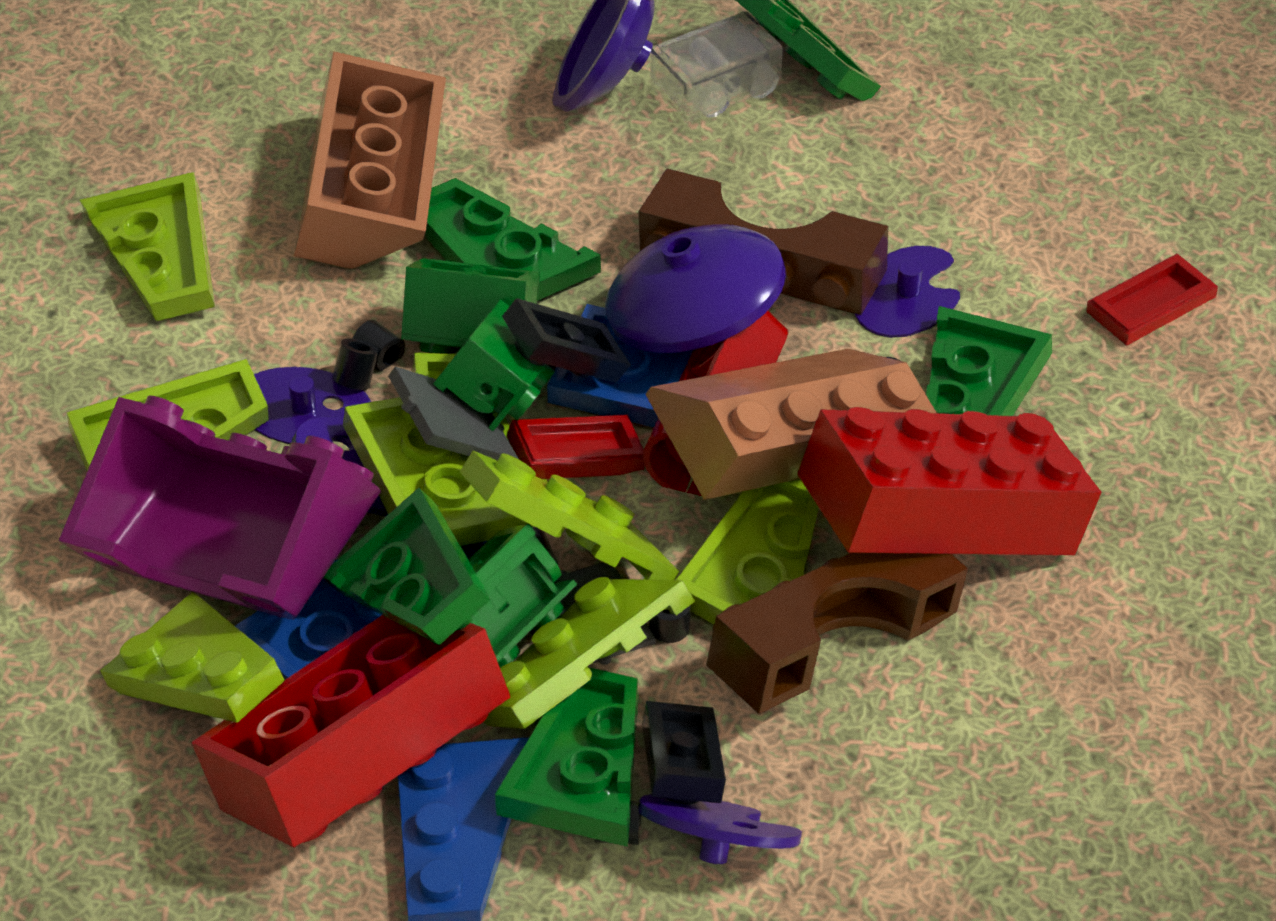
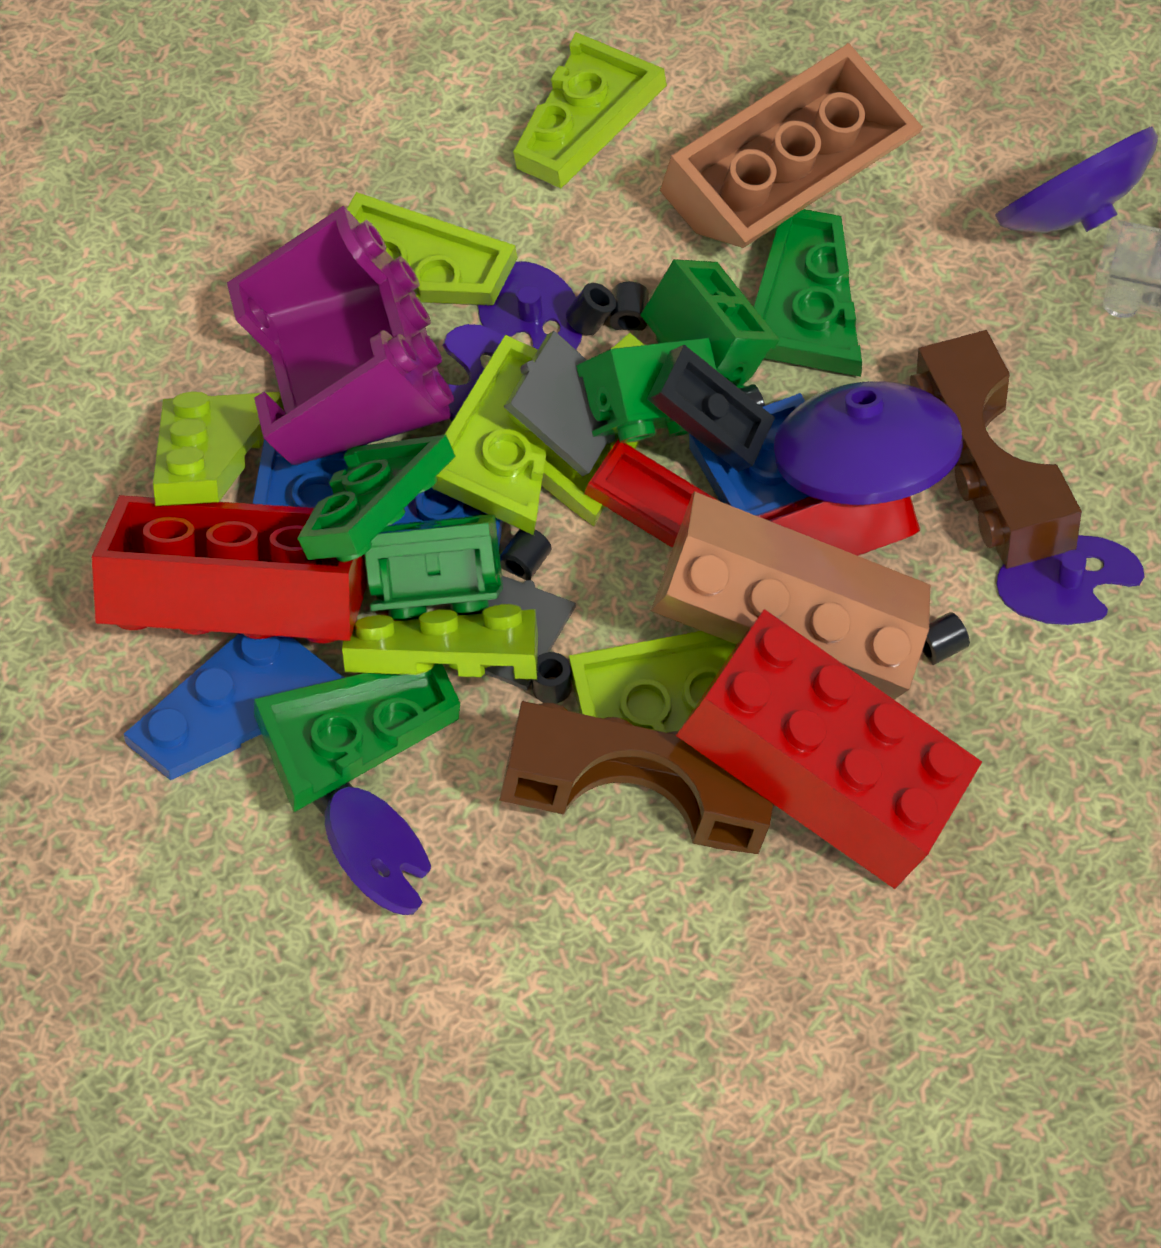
camera: 50 degrees right, 10 degrees up
lime wing [460,450,679,580] -> none
black plate [642,701,726,805] -> none
green wing [926,306,1052,416] -> none

